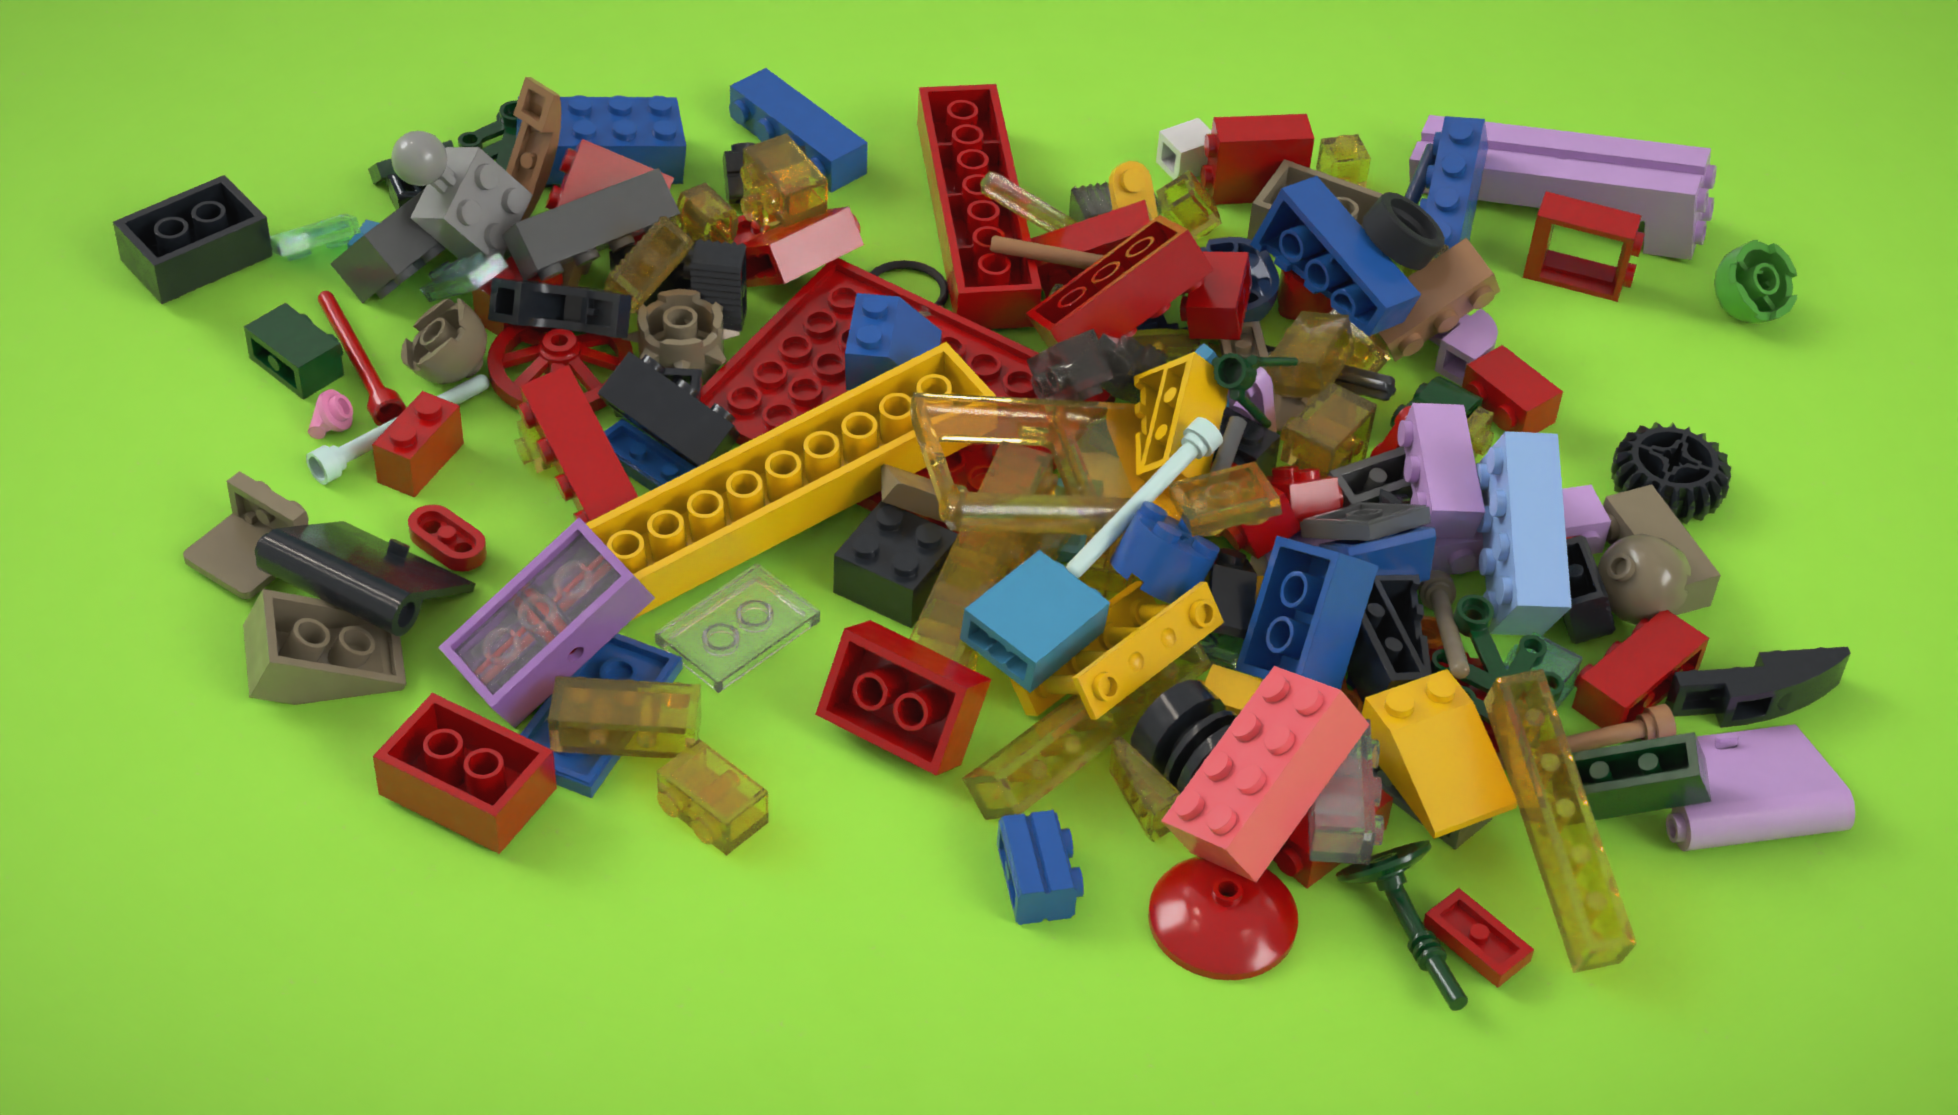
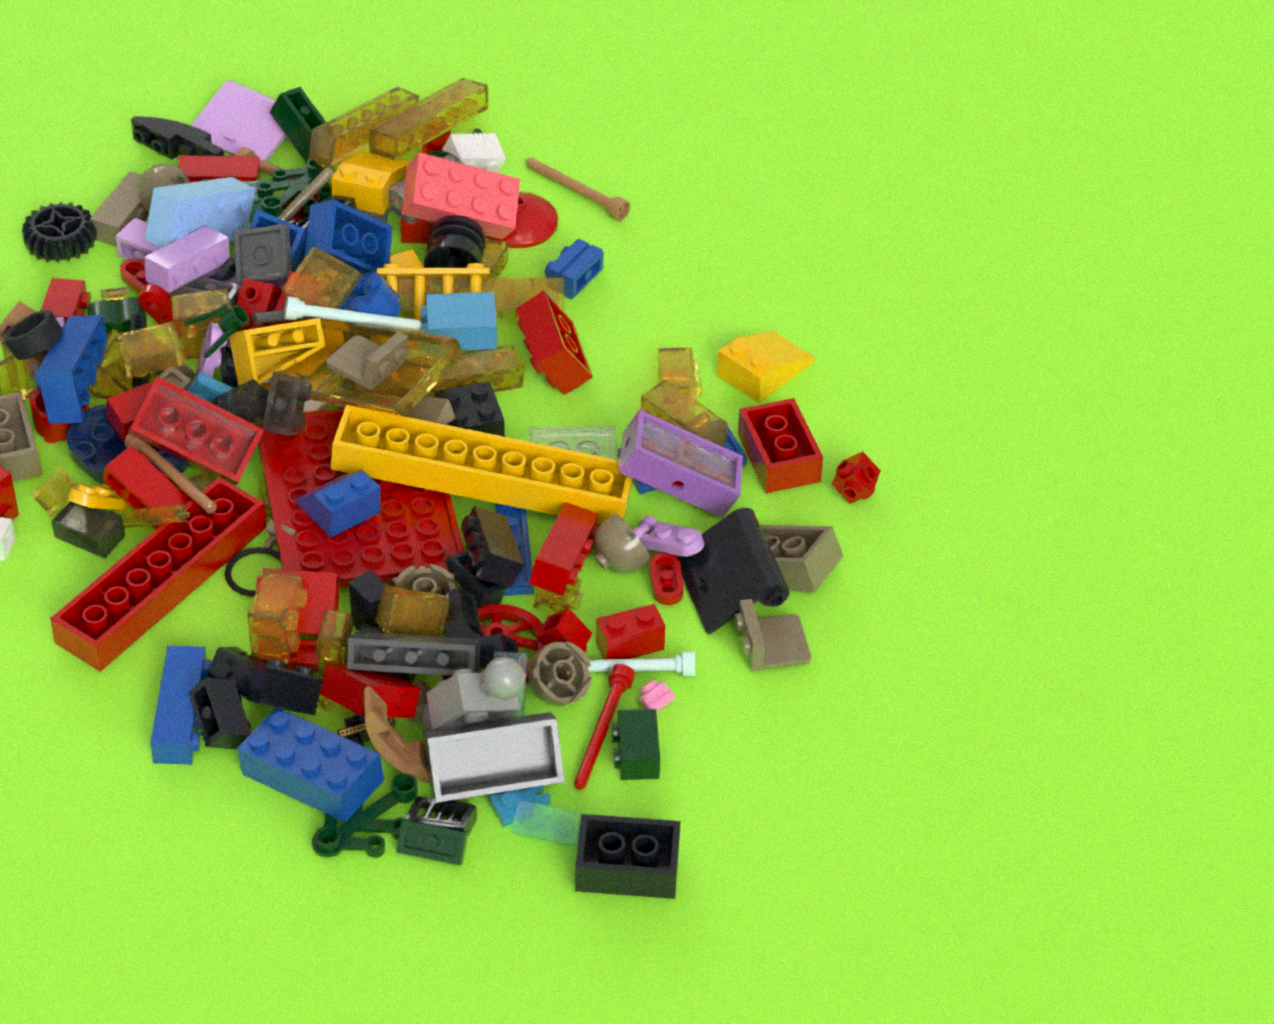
camera: 135 degrees left, 0 degrees up
none -> black brick [189,677,251,750]
none -> black brick [247,658,324,715]
none -> dark tan bracket [326,331,408,391]
none -> clear yellow brick [368,78,488,161]
none -> white brick [442,133,507,173]
none -> medium nougat piece [526,158,630,221]
none -> red brick [536,608,593,653]
none -> dark tan cylinder [594,513,651,574]
none -> lavender plate [630,515,705,557]
none -> yellow slope [717,331,815,403]
none -> red brick [832,451,881,504]

